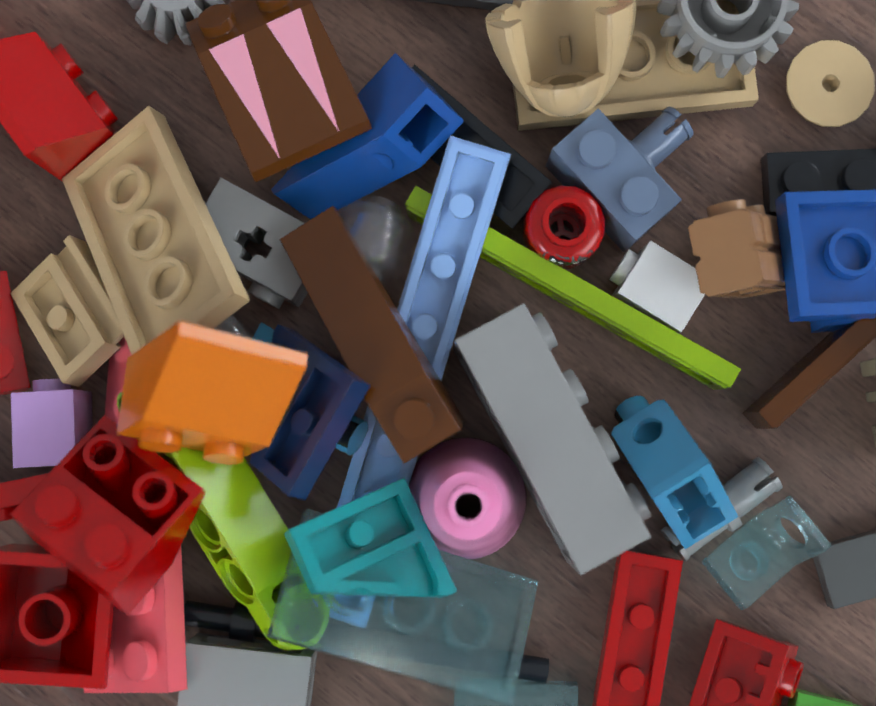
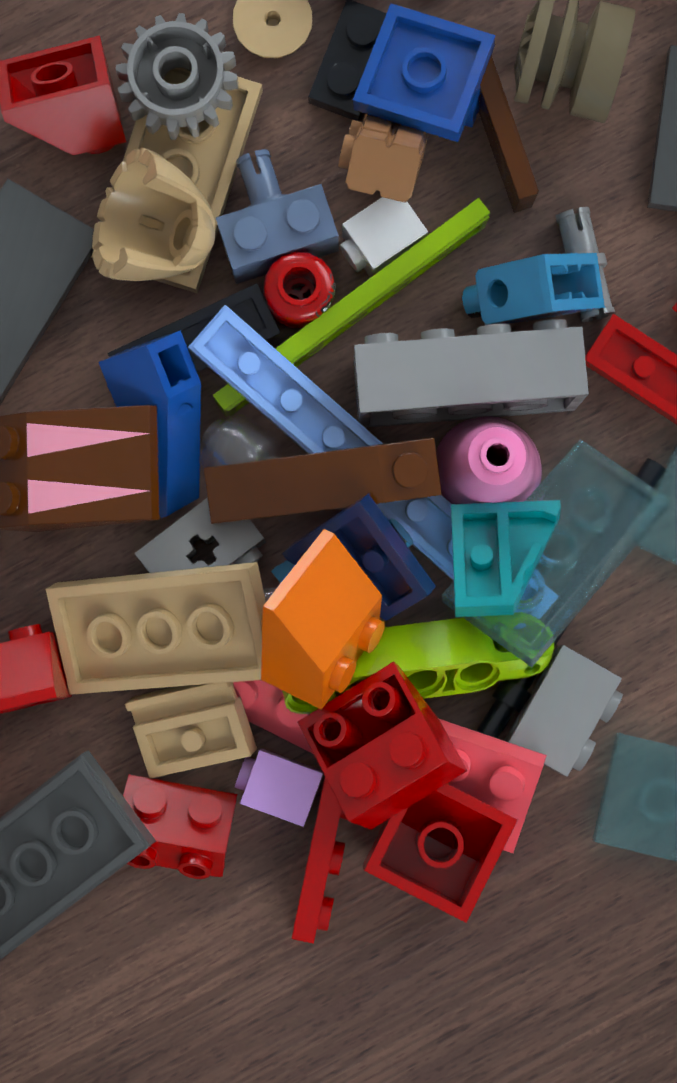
camera: 70 degrees left, 0 degrees up
clear light blue bracket [702,496,831,610] -> none

